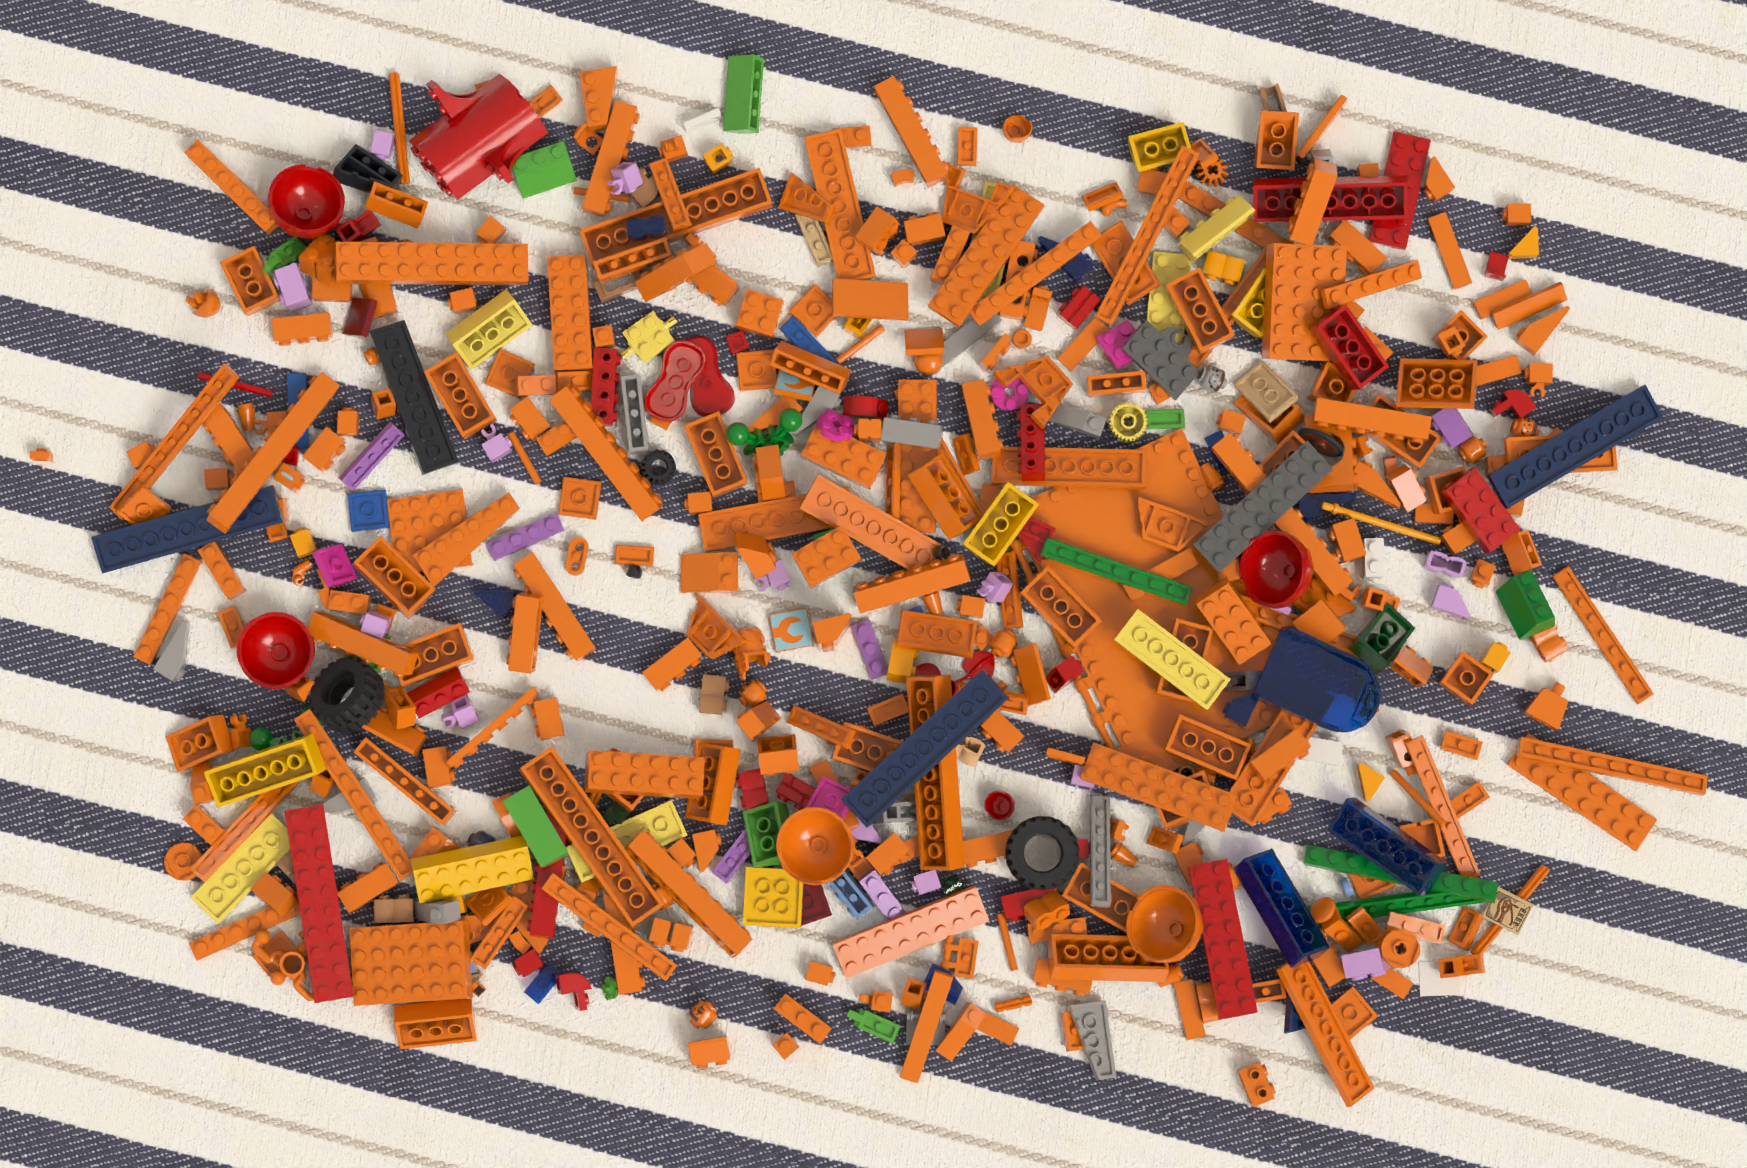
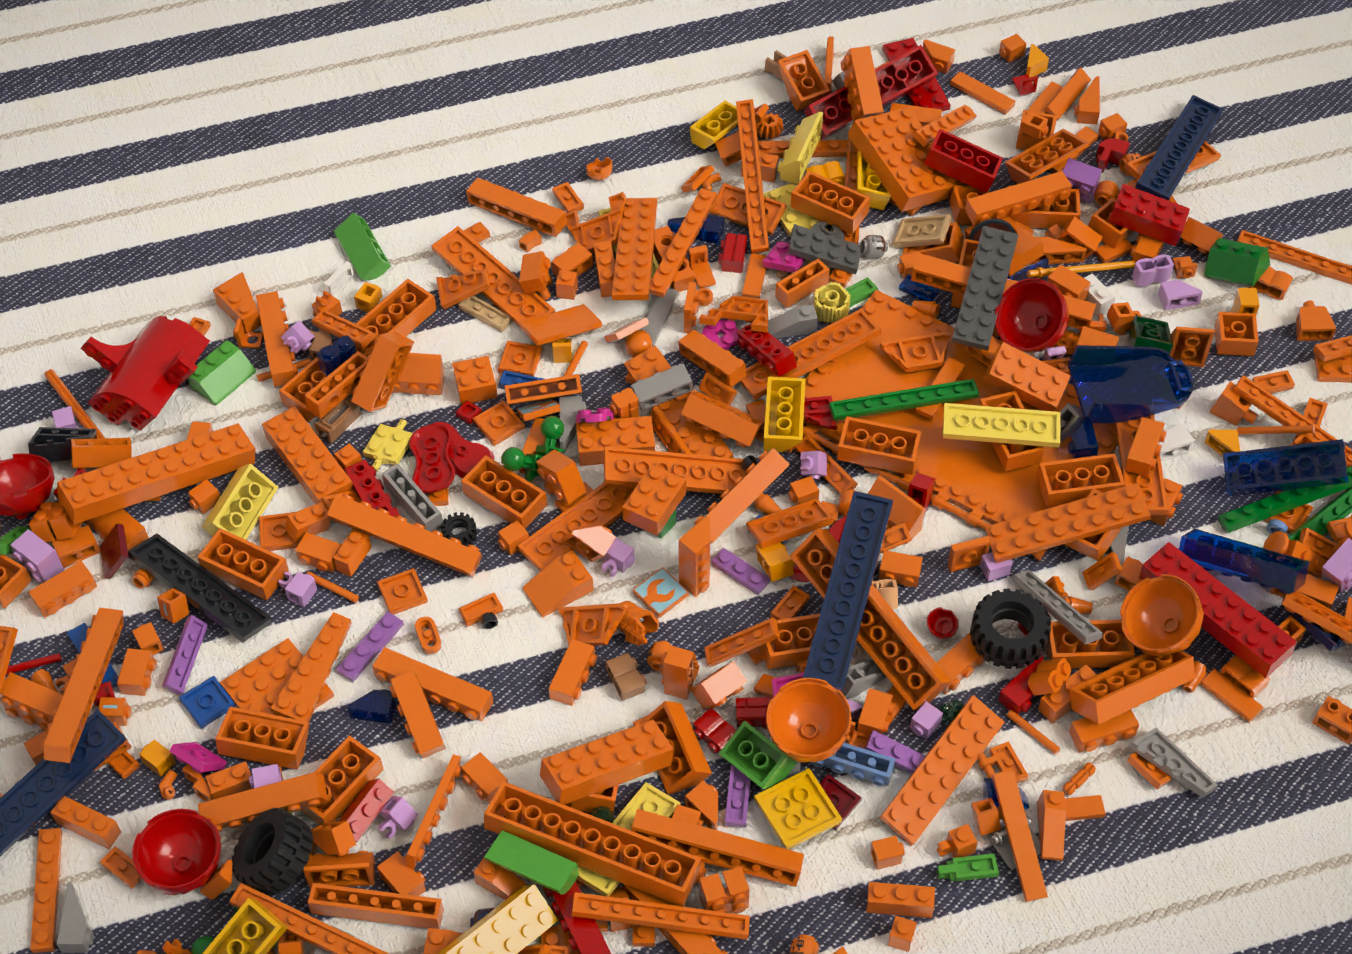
camera: 30 degrees left, 30 degrees down
red brick [843,396,888,420] -> none

